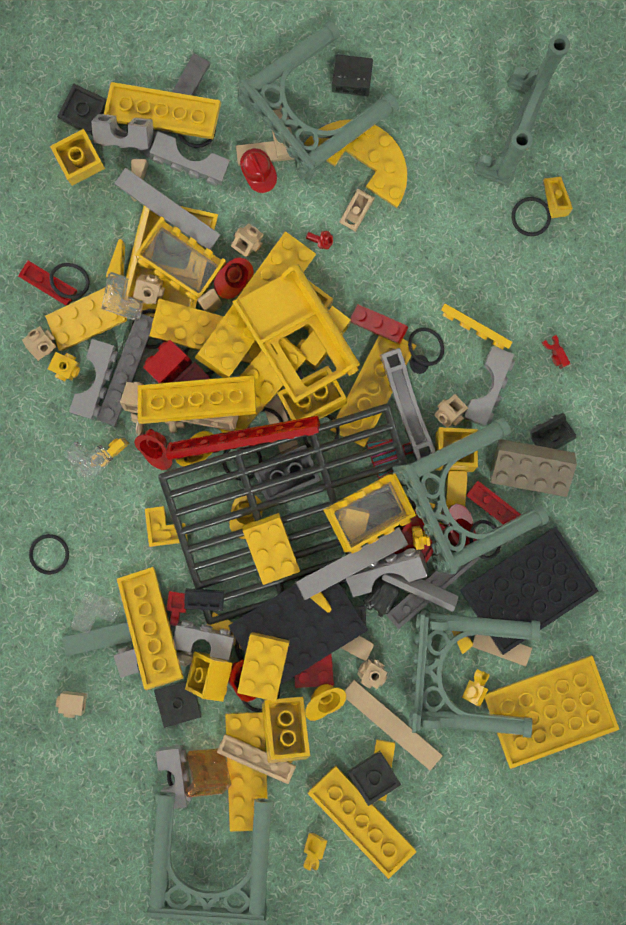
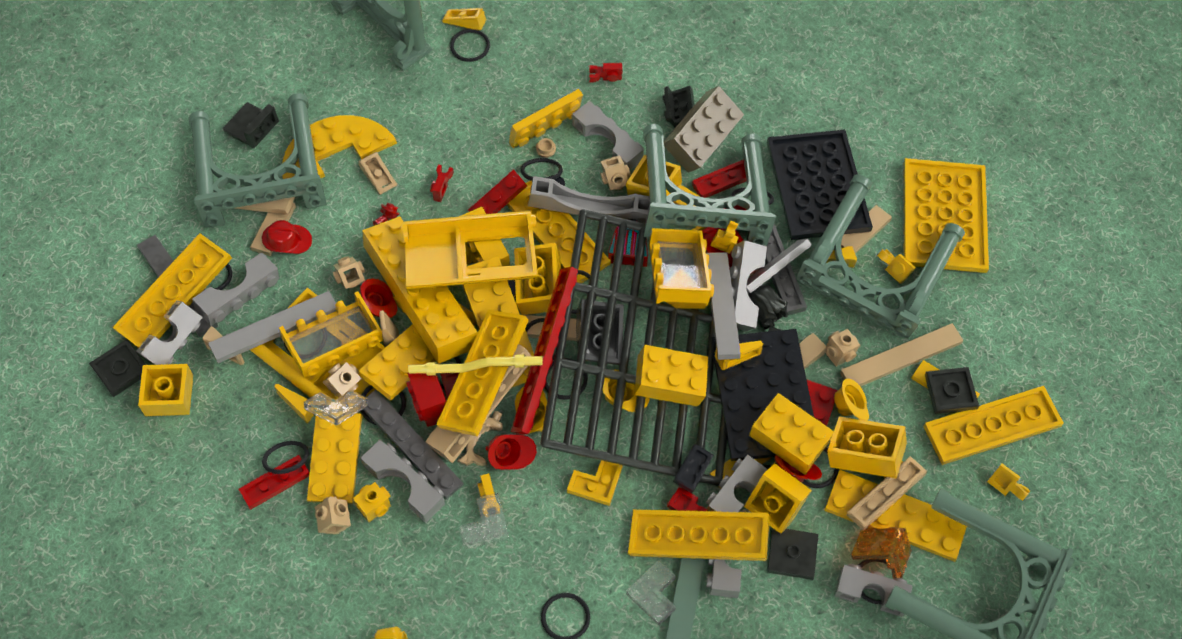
camera: 70 degrees left, 25 degrees down
none -> light yellow bar [408,354,543,376]
none -> red plate [430,164,454,202]
none -> tan plate [536,138,556,158]

